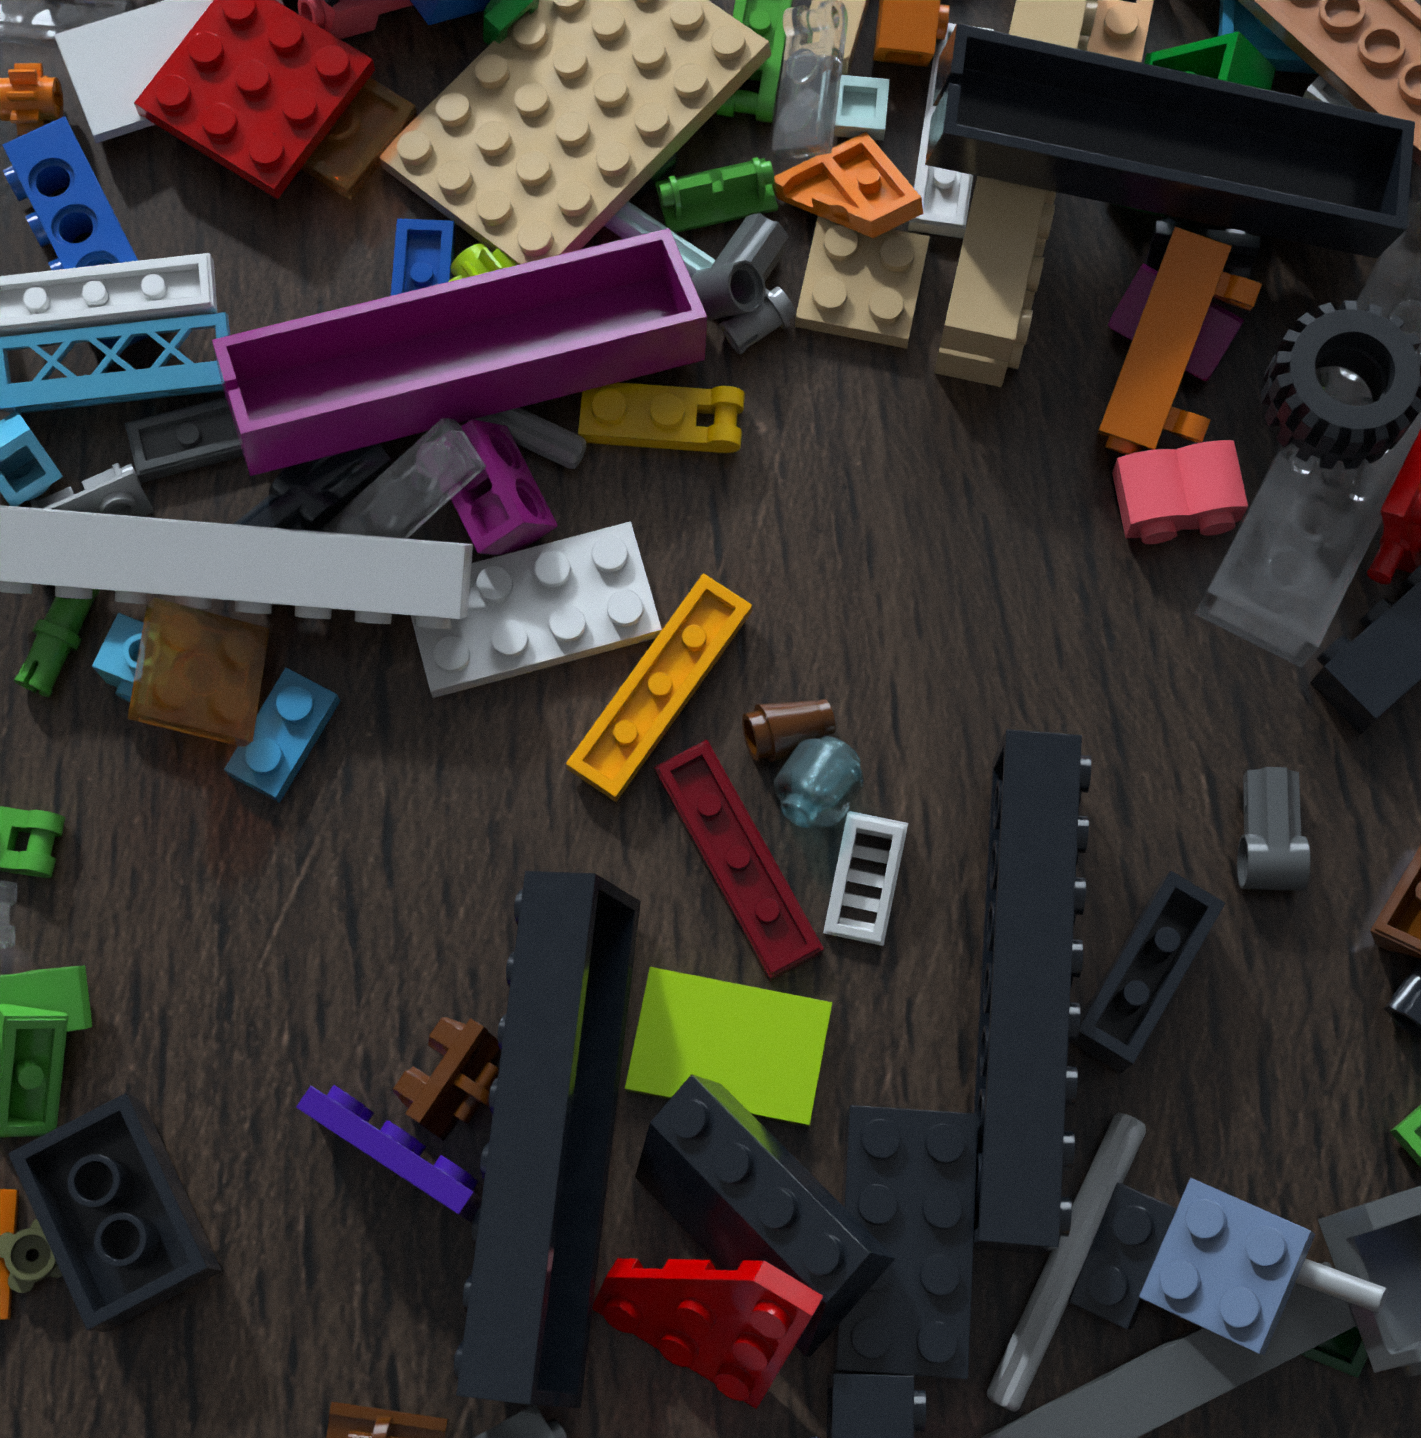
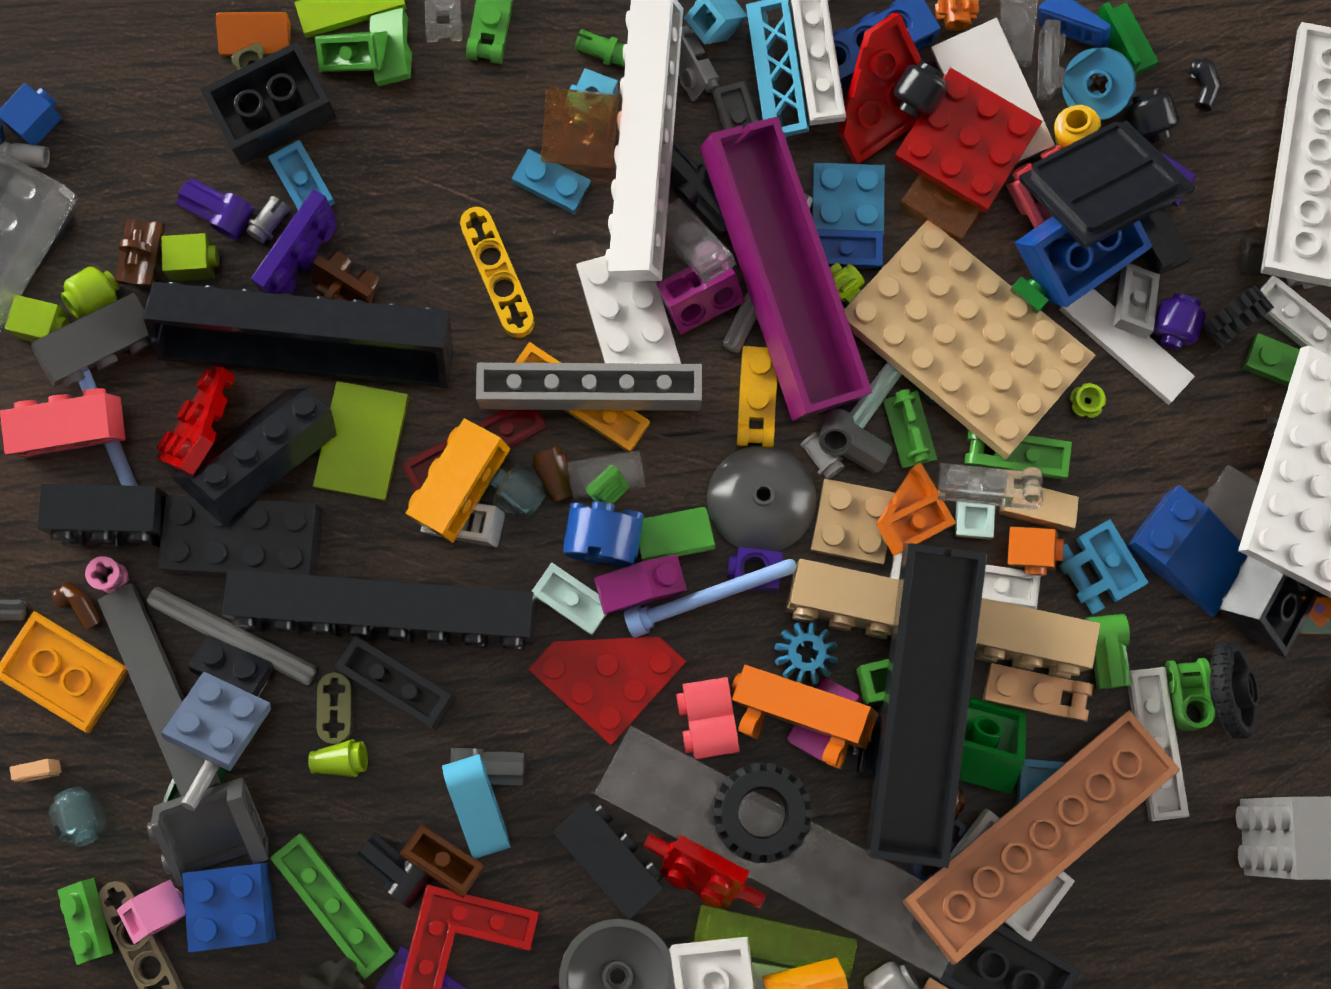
camera: 85 degrees right, 5 degrees up
none -> lime brick [162,233,220,282]
none -> dark purple piece [176,178,255,240]
none -> light grey pin [246,196,290,244]
none -> dark azure plate [268,140,336,210]
none -> lime cone [308,739,368,777]
none -> olive beam [316,672,354,745]
none -> light orange brick [405,418,510,543]
none -> medium azure beam [442,754,511,859]
none -> yellow beam [460,207,534,338]
none -> light grey brick [476,363,702,411]
none -> red plate [528,636,687,745]
none -> light aqua plate [531,562,607,636]
none -> blue brick [563,501,644,568]
none -> clear plate [568,451,646,500]
none -> bright green slope [585,464,630,504]
none -> magenta slope [594,554,687,614]
none -> light blue piece [624,559,797,638]
none -> bright green slope [639,507,715,562]
none -> dark grey dish [707,445,817,552]
none -> dark purple brick [727,547,783,594]
none -> dark azure gear [774,622,838,685]
none -> dark azure plate [812,163,885,234]
none -> red plate [837,13,922,164]
none -> bright green brick [855,659,889,705]
none -> black head [893,61,948,118]

